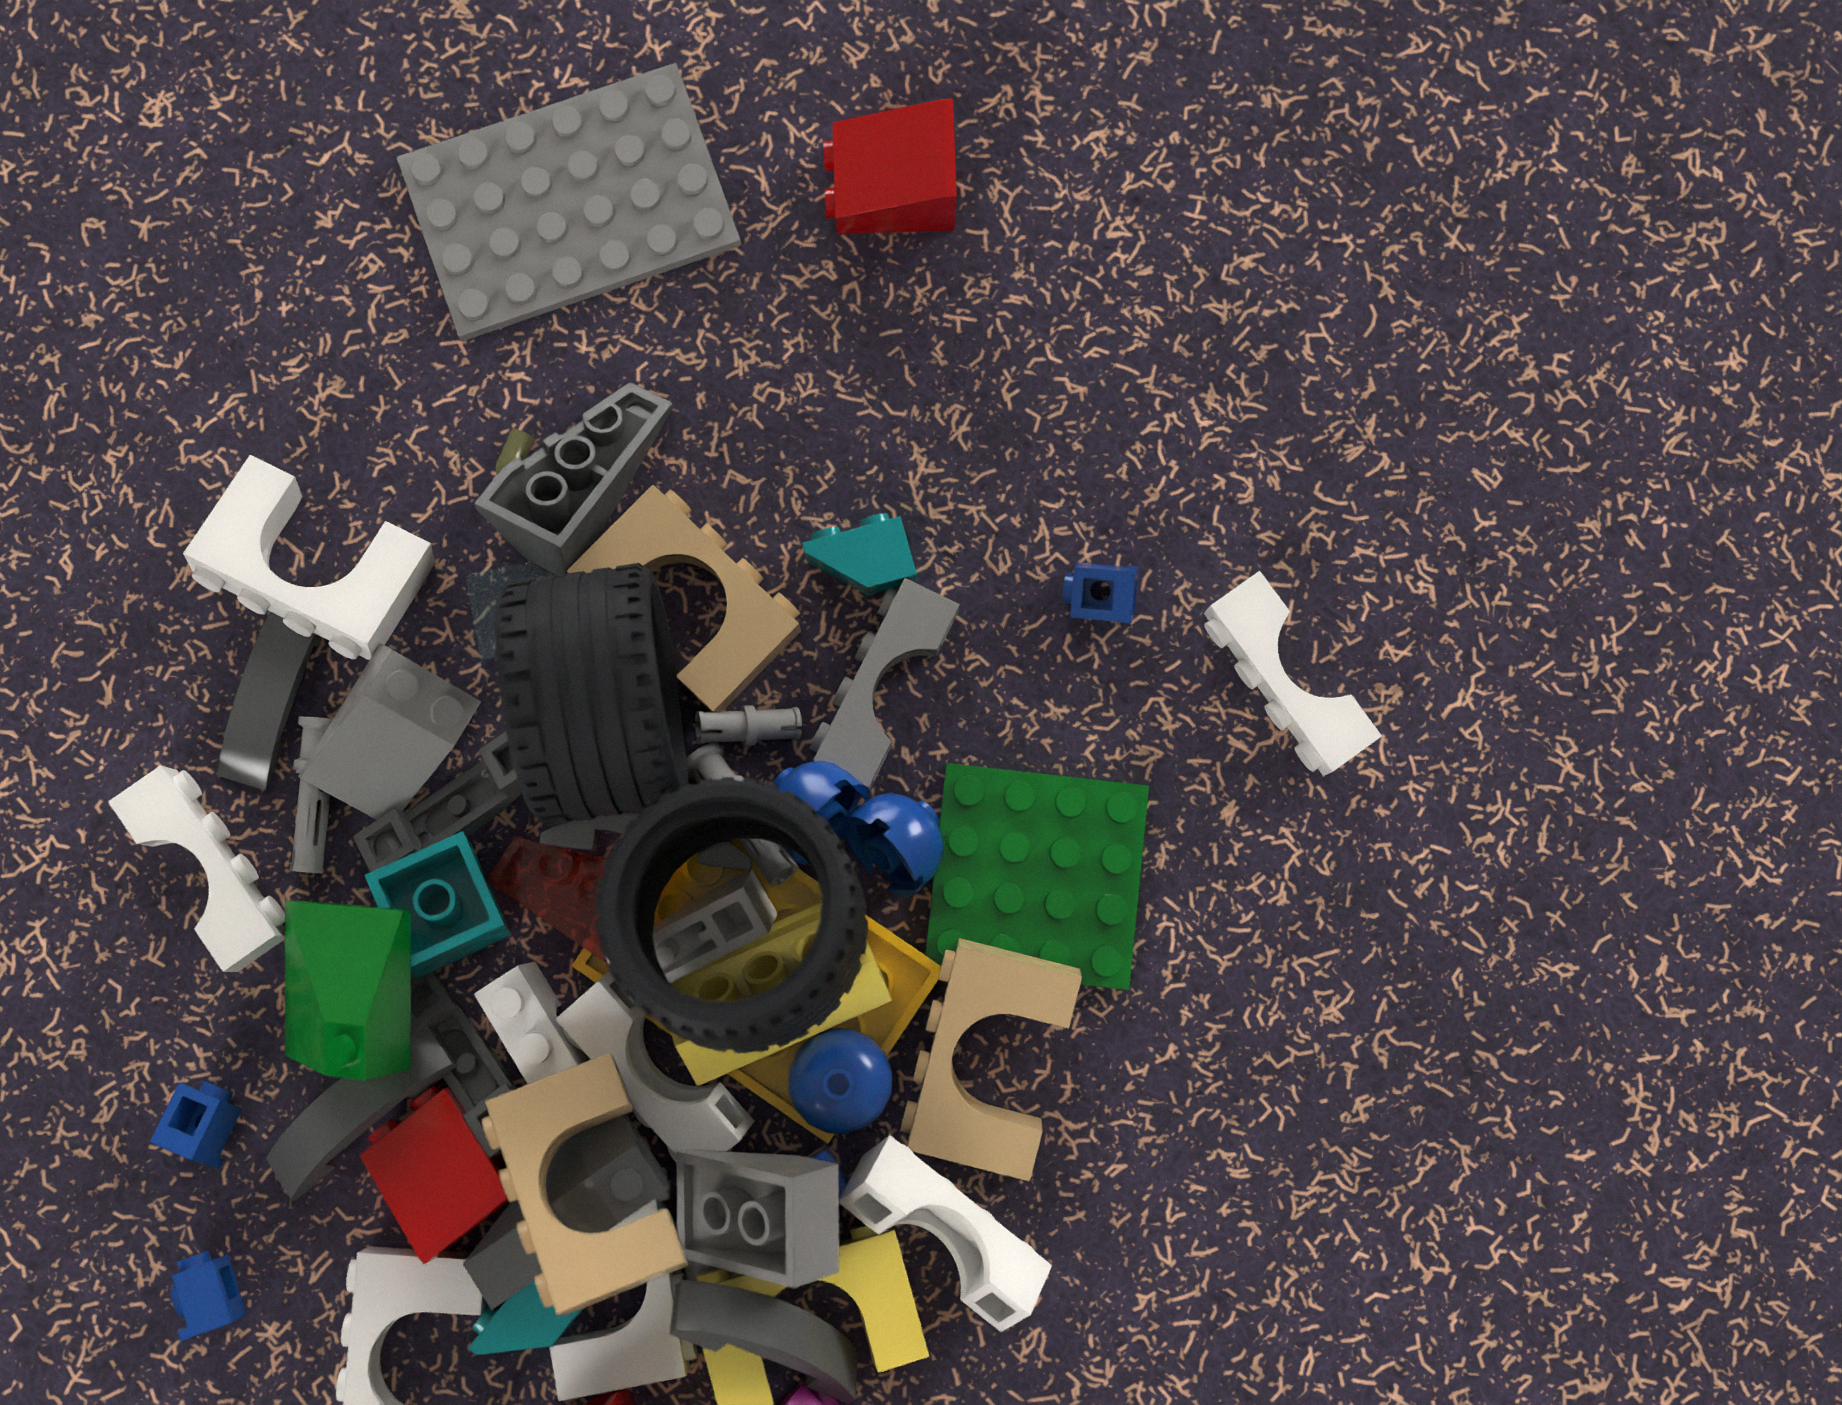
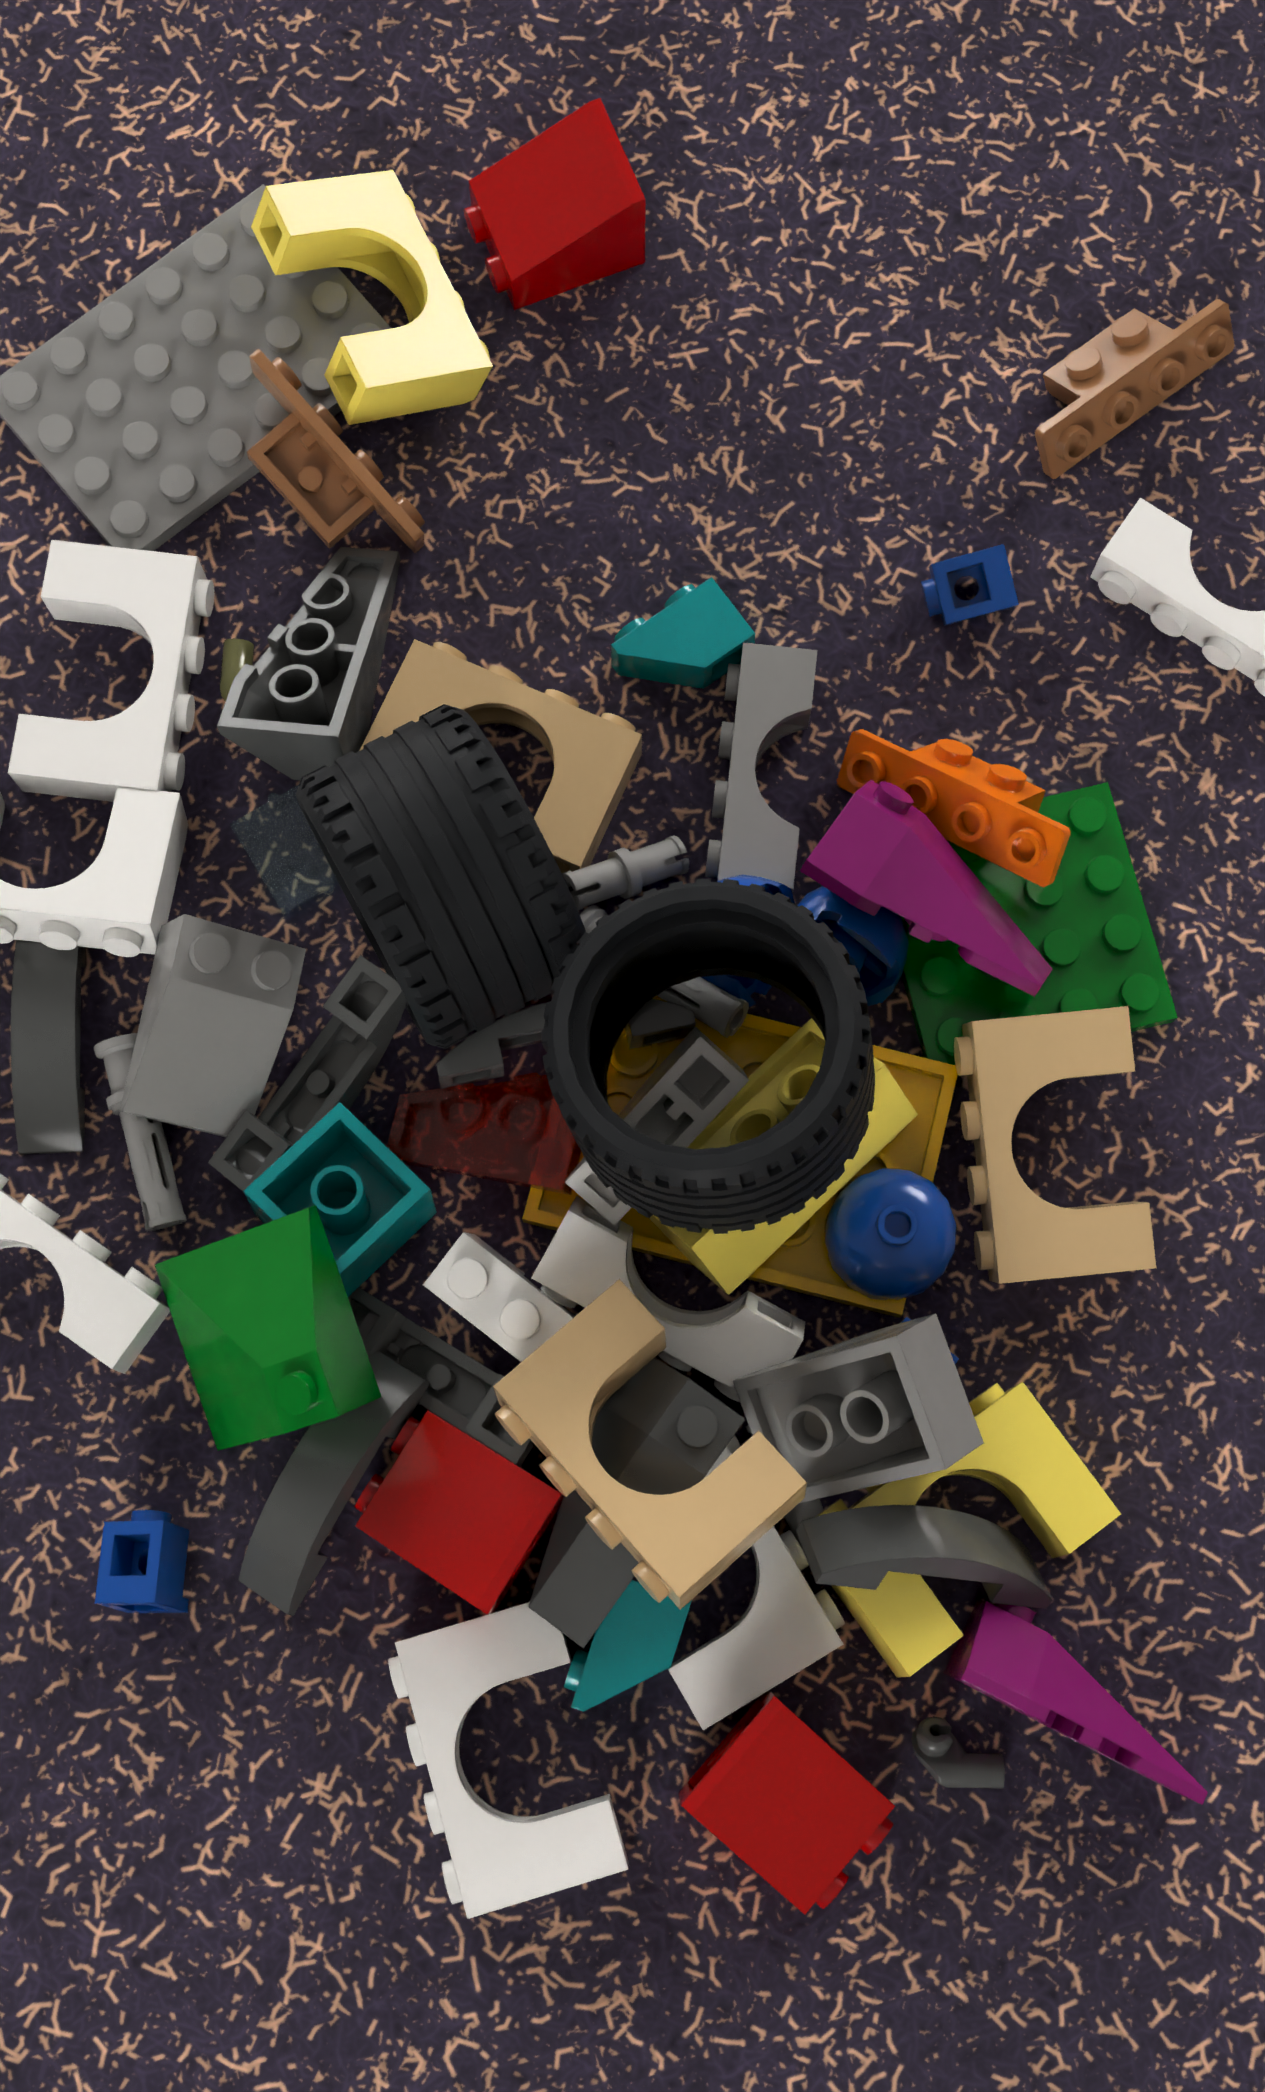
camera: 15 degrees left, 5 degrees down
blue brick [171,1250,247,1341] -> none
white arch [839,1135,1052,1332] -> none
none -> white arch [8,540,214,802]
none -> medium nougat bracket [247,348,425,553]
none -> light yellow arch [251,170,493,425]
none -> magenta wedge [800,780,1052,997]
none -> orange bracket [837,729,1071,887]
none -> medium nougat bracket [1035,299,1234,479]

